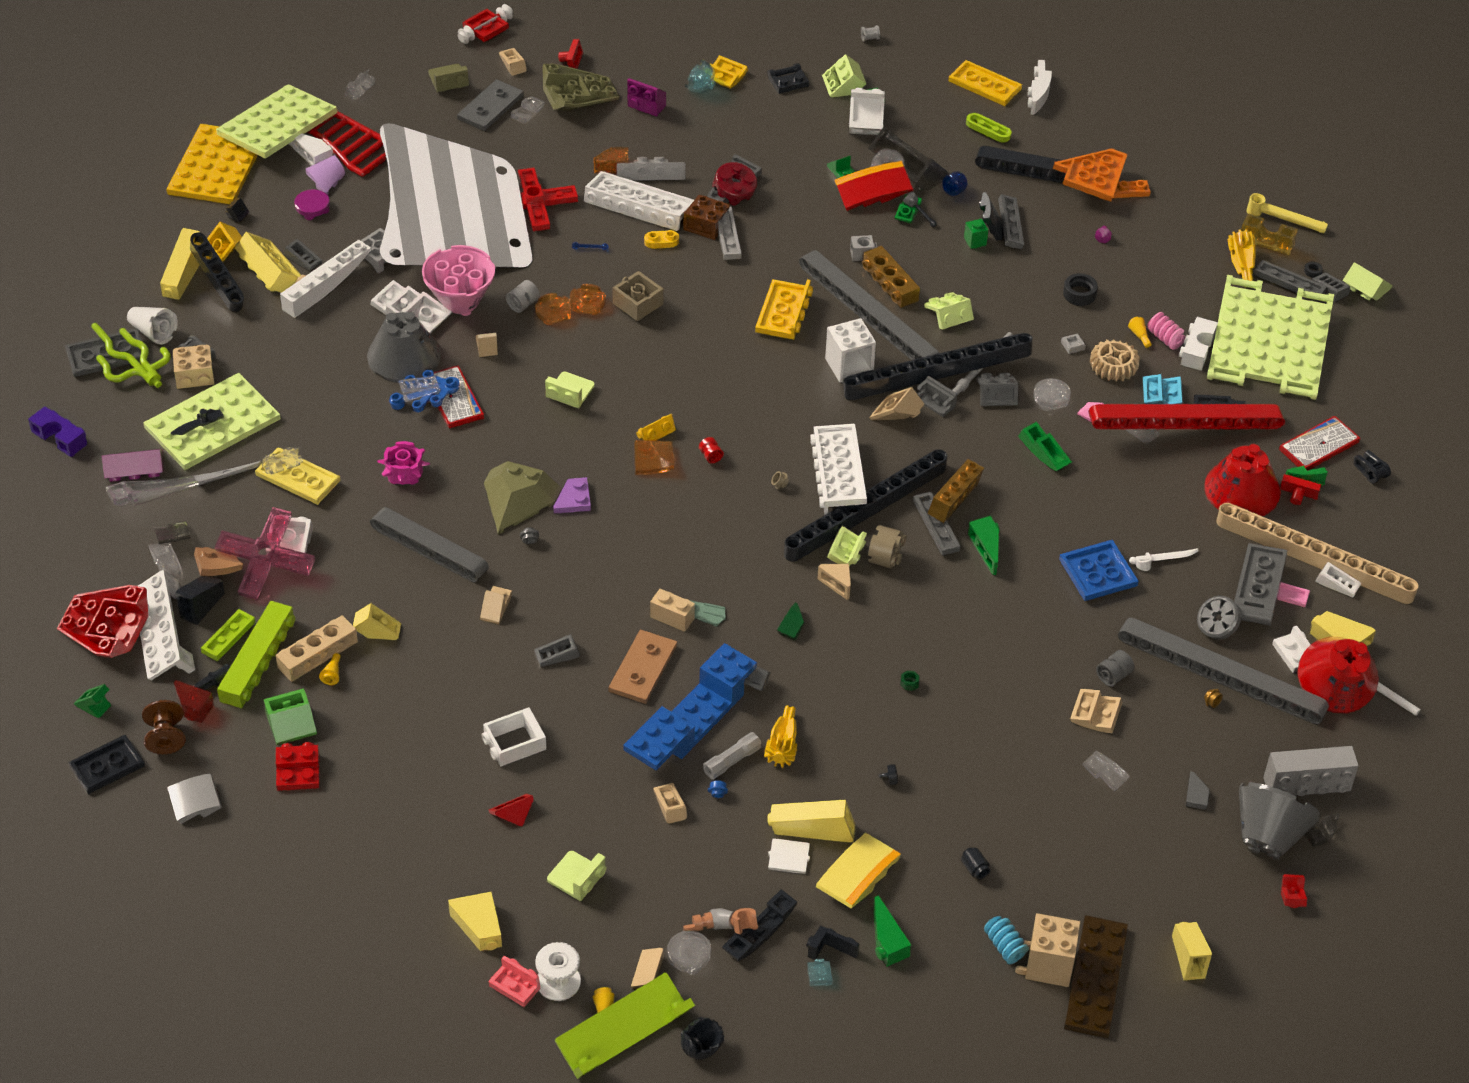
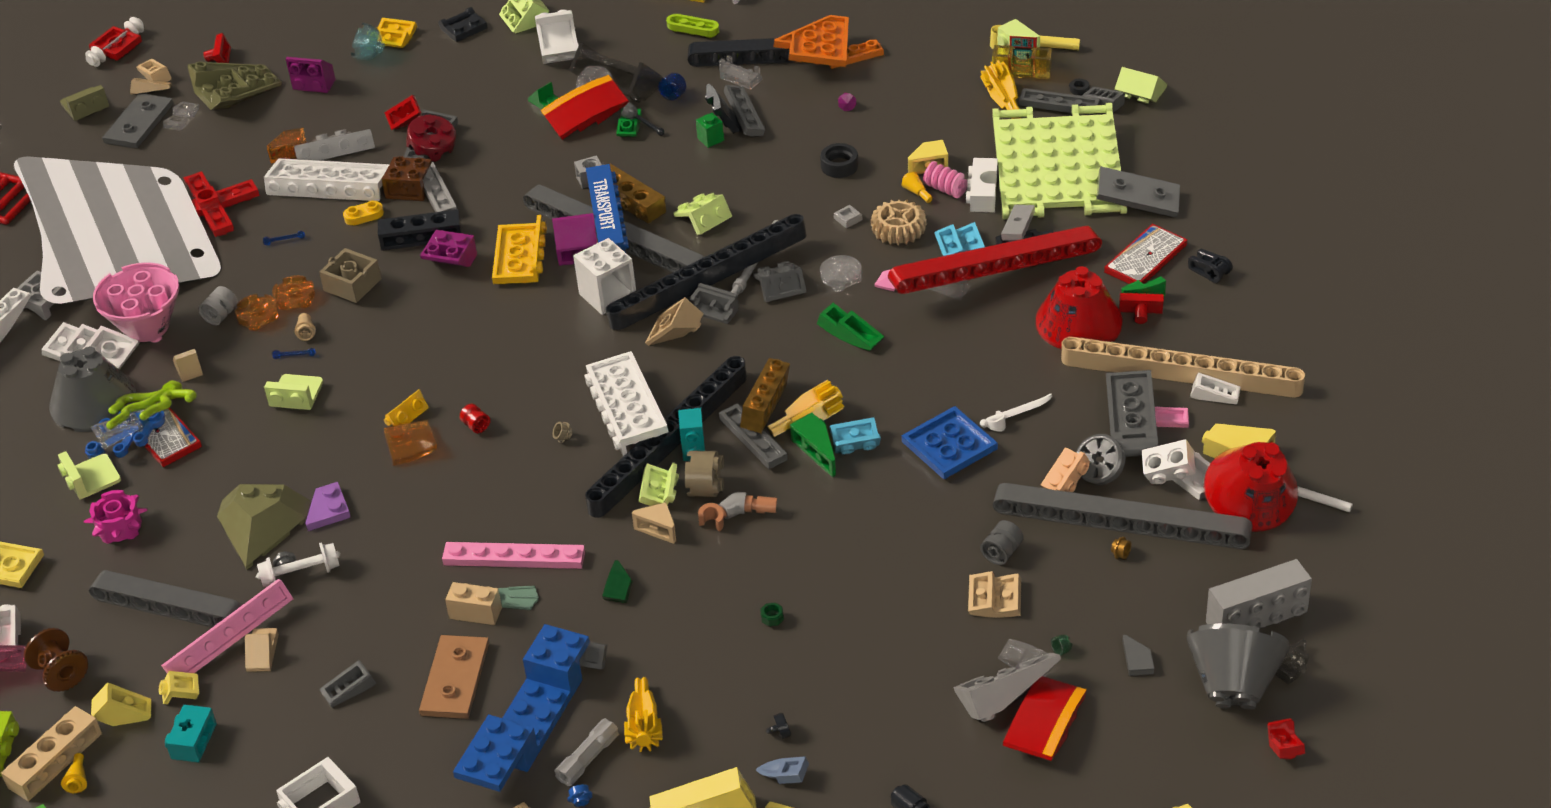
camera: 10 degrees left, 5 degrees down
none -> reddish brown hose [24,628,89,692]
none -> yellowish green bracket [57,451,121,500]
none -> lime plant [106,380,197,430]
none -> tan slope [130,78,172,94]
none -> light yellow bracket [159,671,199,705]
none -> bright pink plate [161,579,293,673]
none -> teal brick [165,705,217,762]
none -> white piece [256,543,341,587]
none -> clear blue hinge [272,348,316,359]
none -> tan cone [294,313,316,341]
none -> black brick [378,209,462,251]
none -> red slope [384,95,422,130]
none -> magenta slope [420,230,477,267]
none -> bright pink plate [442,542,585,569]
none -> magenta slope [552,213,597,266]
none -> blue brick [586,164,629,253]
none -> teal brick [678,408,705,461]
none -> nougat piece [698,492,777,532]
none -> clear hinge [719,55,762,89]
none -> sand blue plate [756,757,809,784]
none -> yellow piece [767,380,844,437]
none -> medium azure bracket [830,417,881,454]
none -> light yellow slope [908,140,948,174]
none -> light grey wedge [953,653,1061,722]
none -> yellowish green slope [997,19,1040,69]
none -> light grey tile [1001,205,1035,242]
none -> red slope [1003,676,1087,761]
none -> light nougat bracket [1041,447,1090,492]
none -> clear green hinge [1051,635,1073,656]
none -> dark grey plate [1096,166,1180,218]
none -> white brick [1142,439,1196,485]

